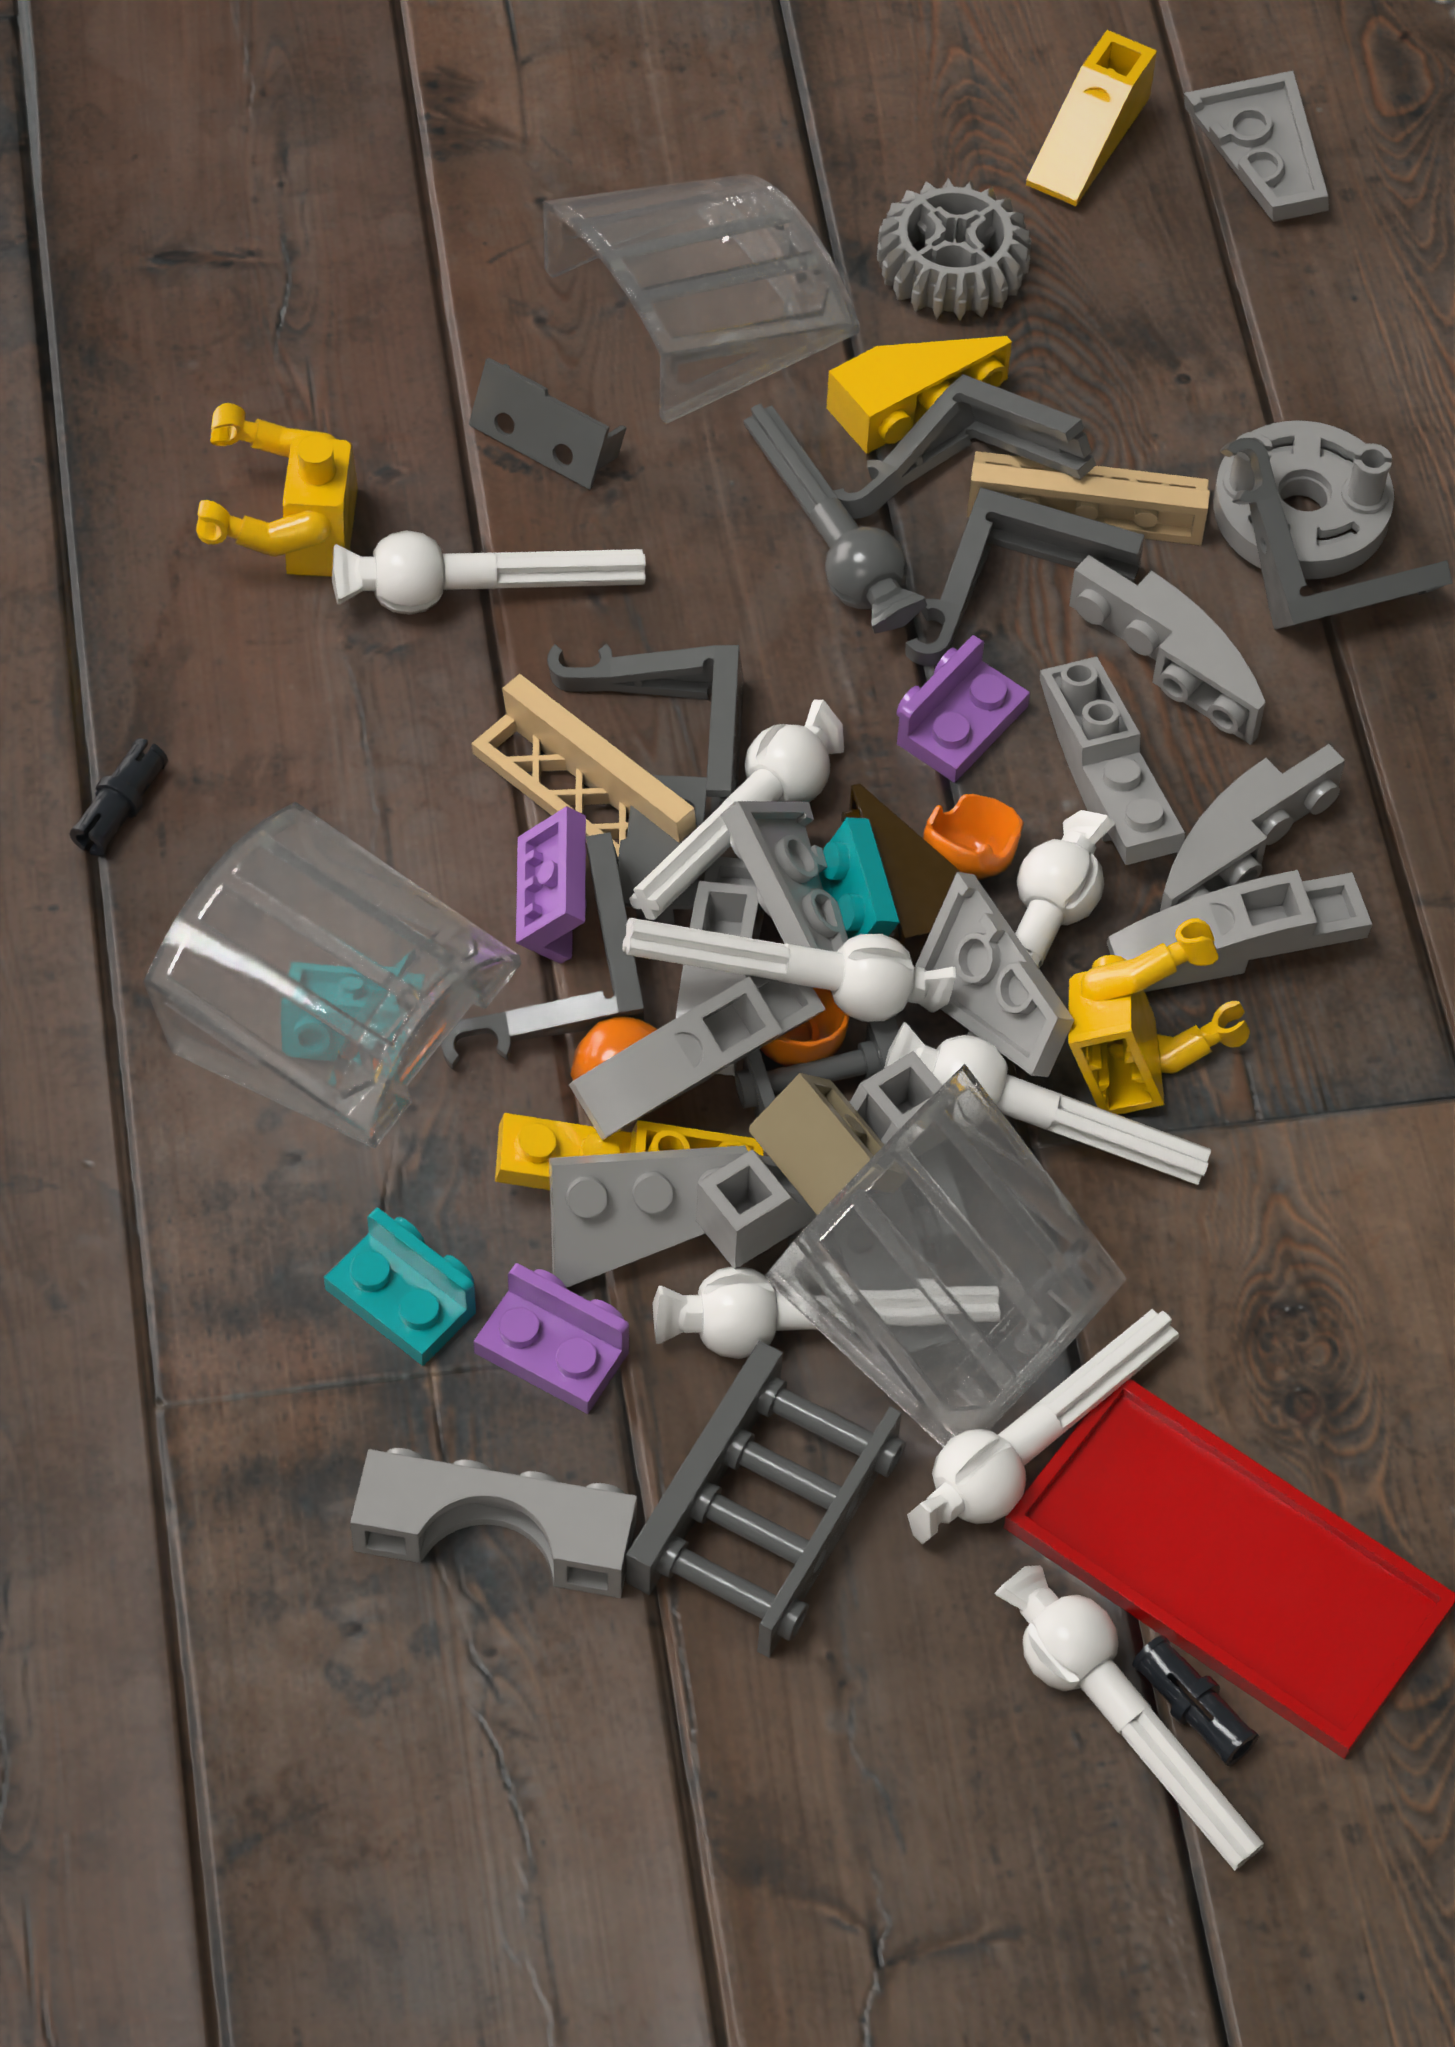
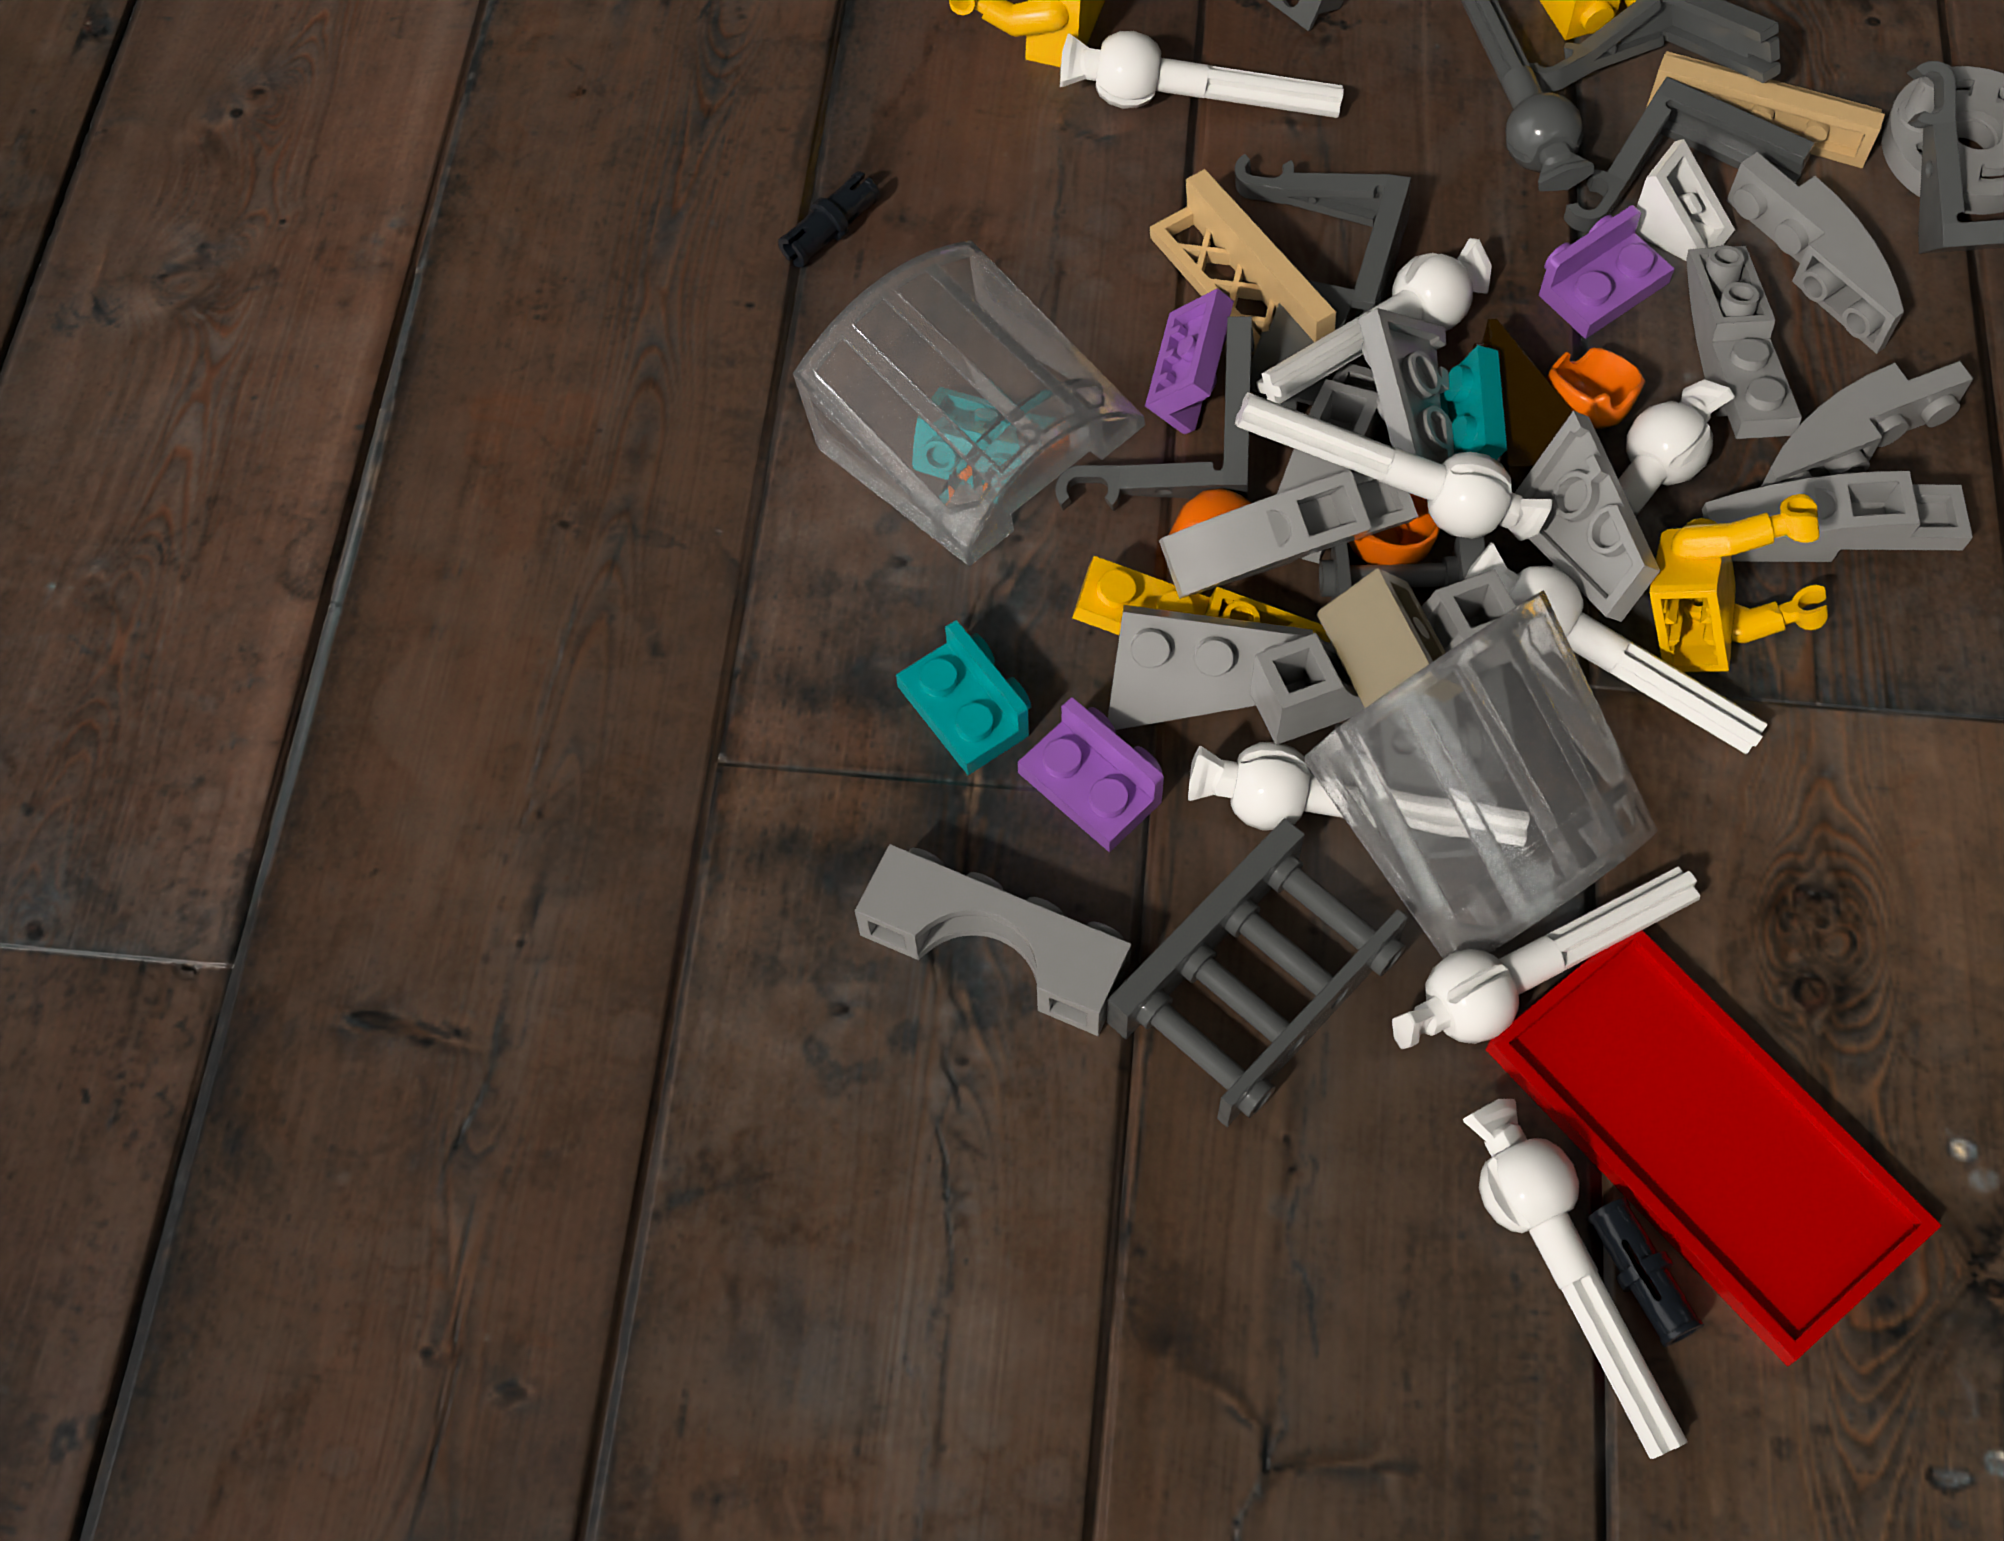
camera: 20 degrees right, 5 degrees up
none -> white slope [1635,139,1735,261]

